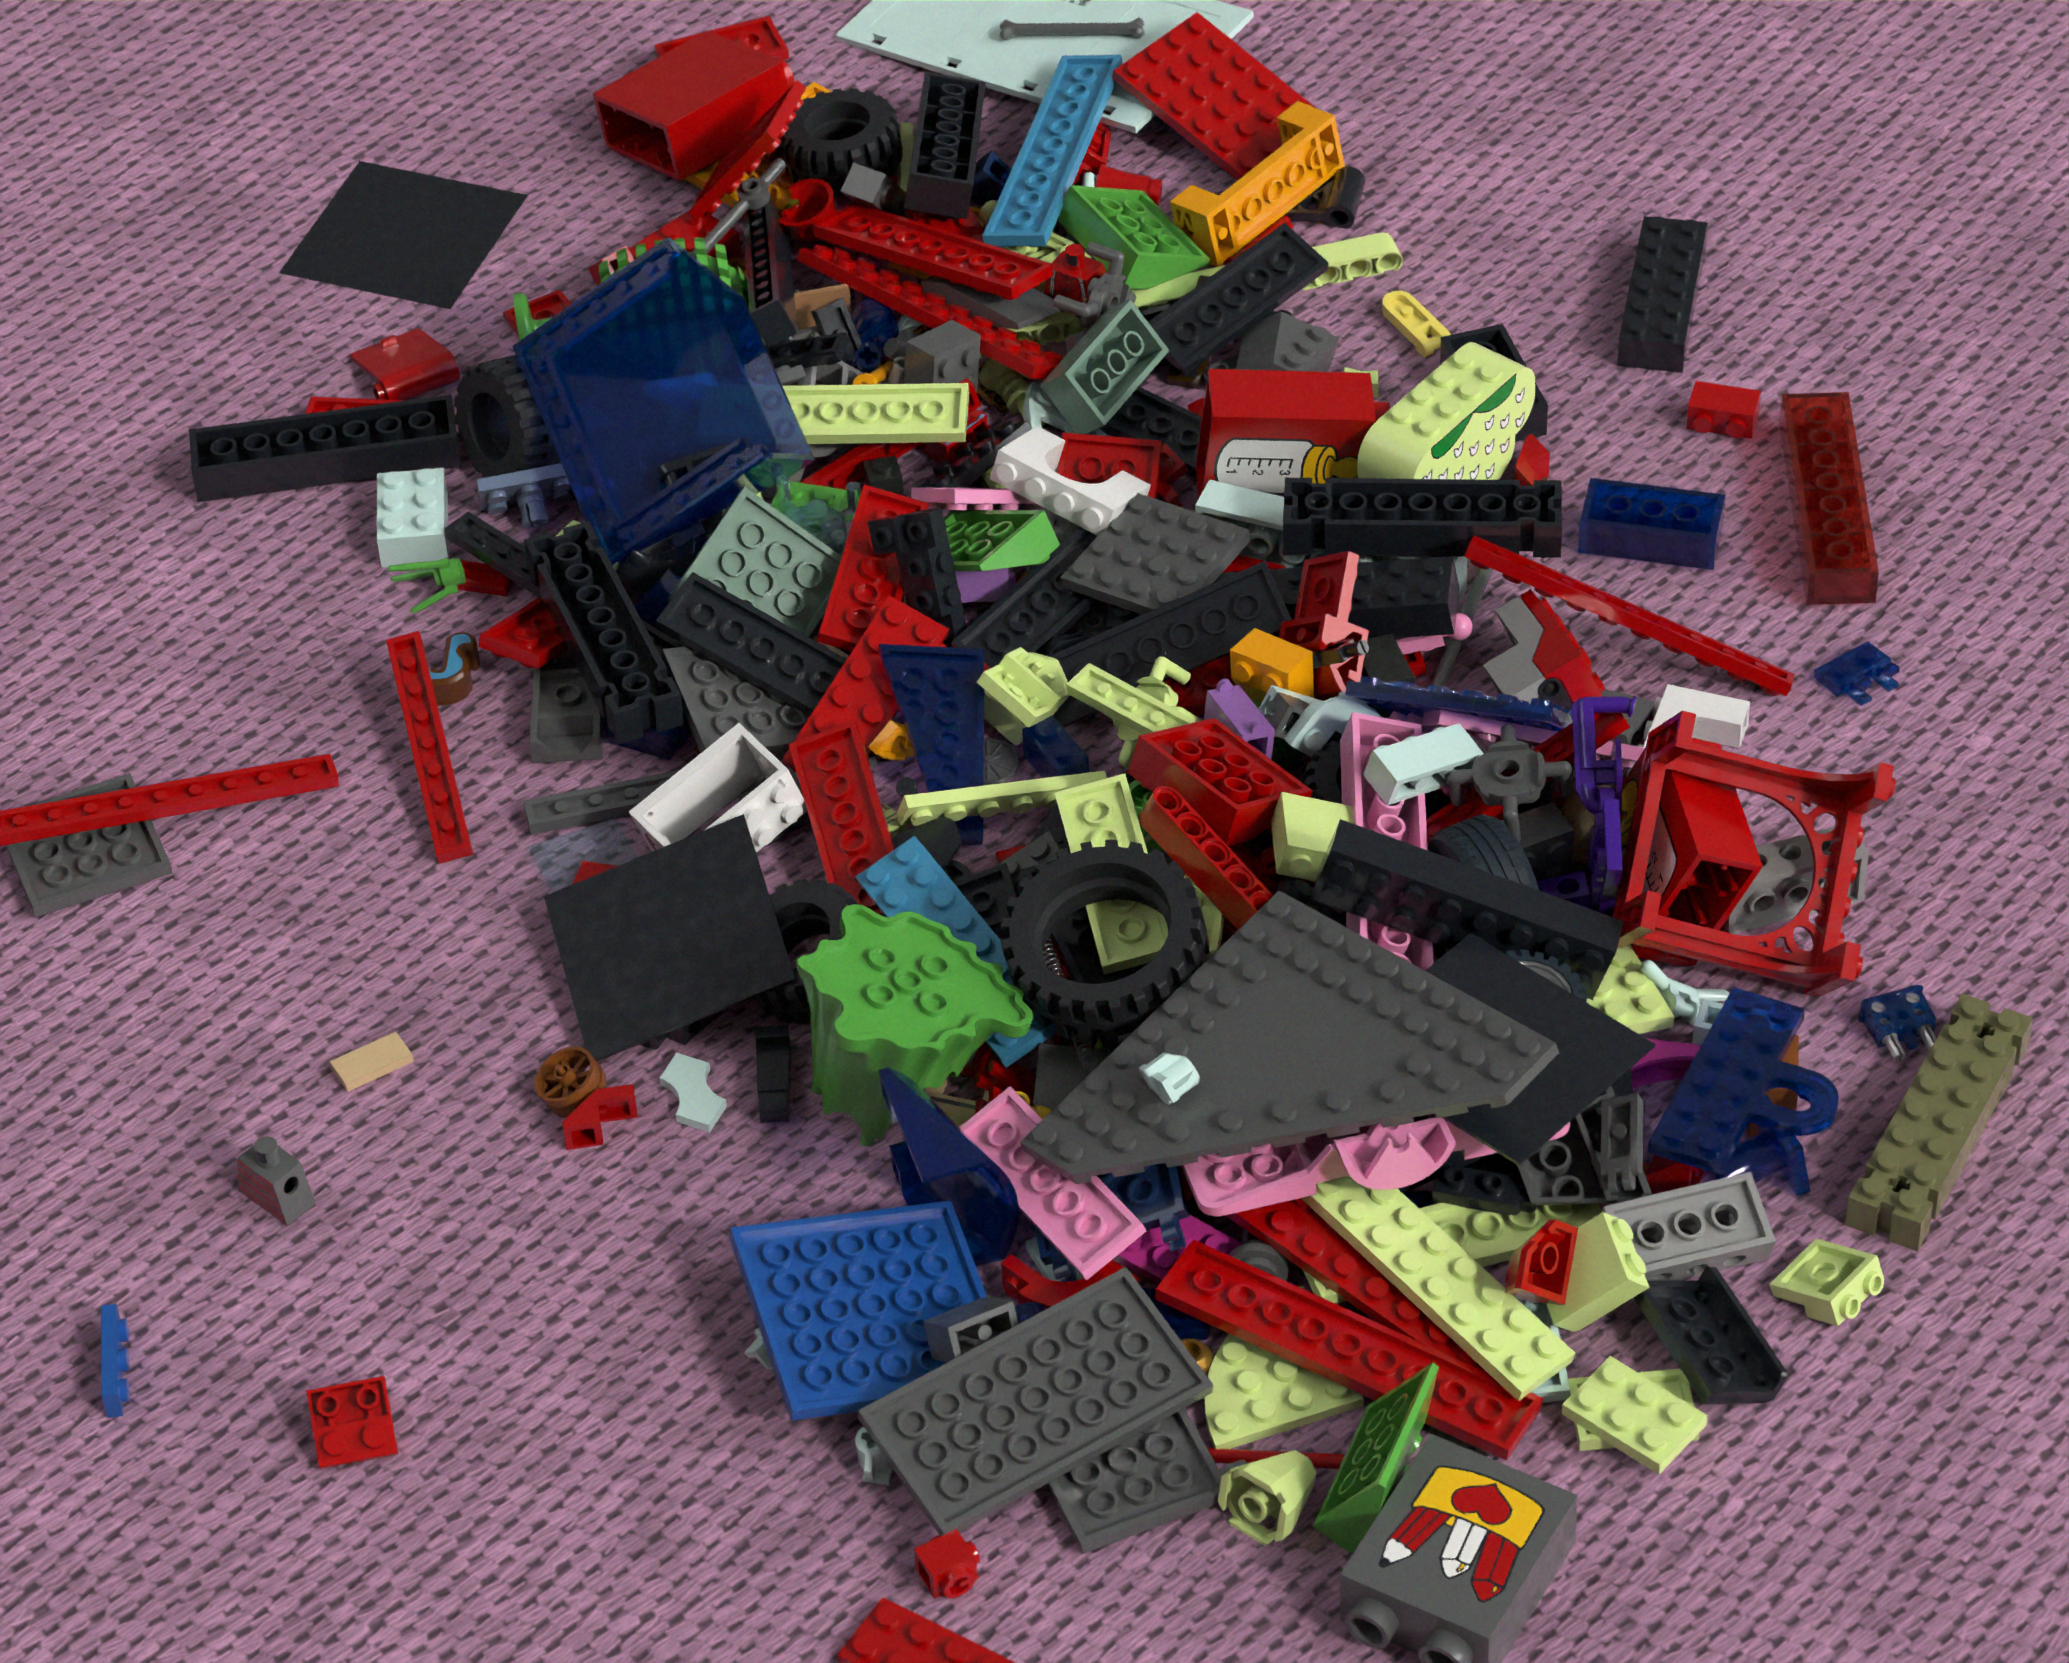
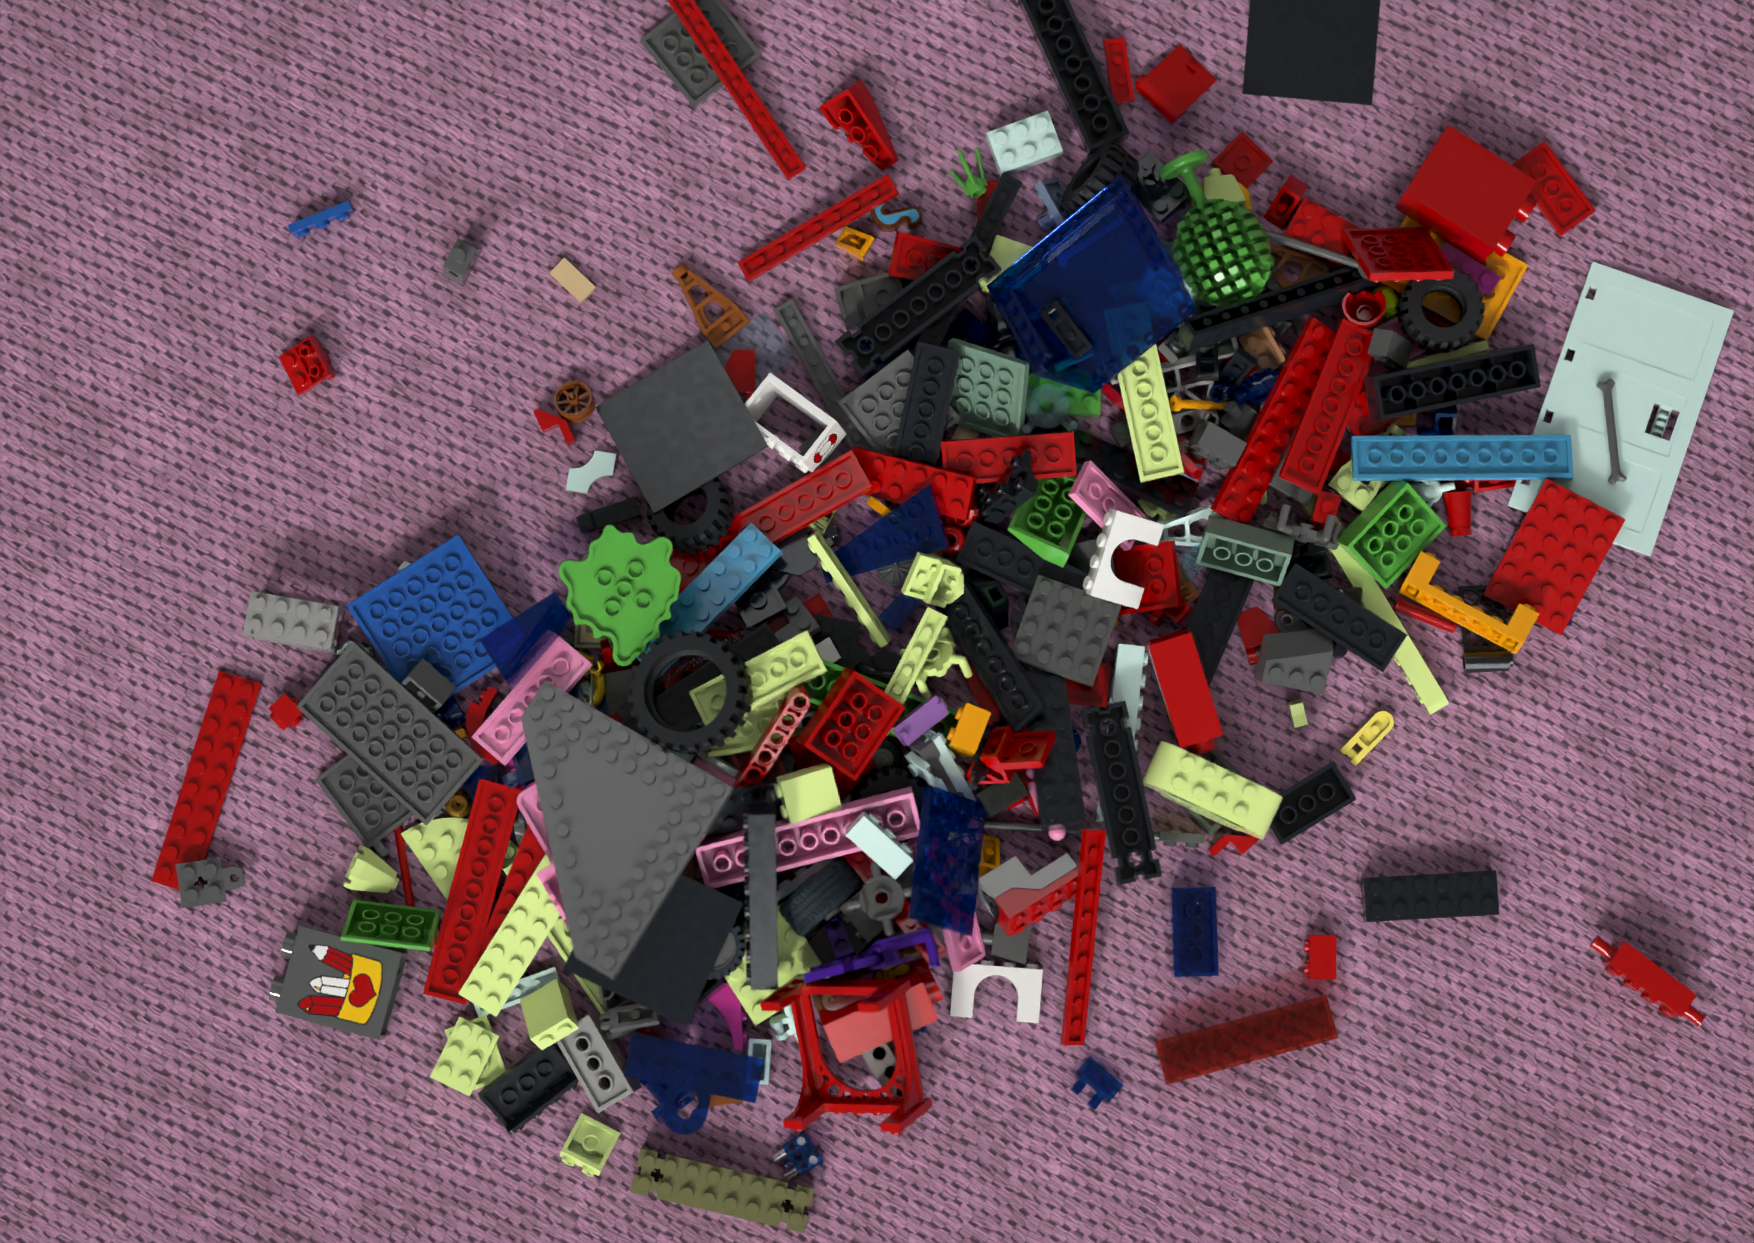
camera: 70 degrees right, 40 degrees up
light aqua piece [1139,1053,1200,1105] -> none
red slope [1505,1219,1578,1305] -> none
none -> light grey hose [243,591,345,654]
none -> dark orange plate [671,263,750,350]
none -> red wedge [819,79,899,170]
none -> light orange slope [834,226,875,261]
none -> red brick [1589,935,1706,1027]

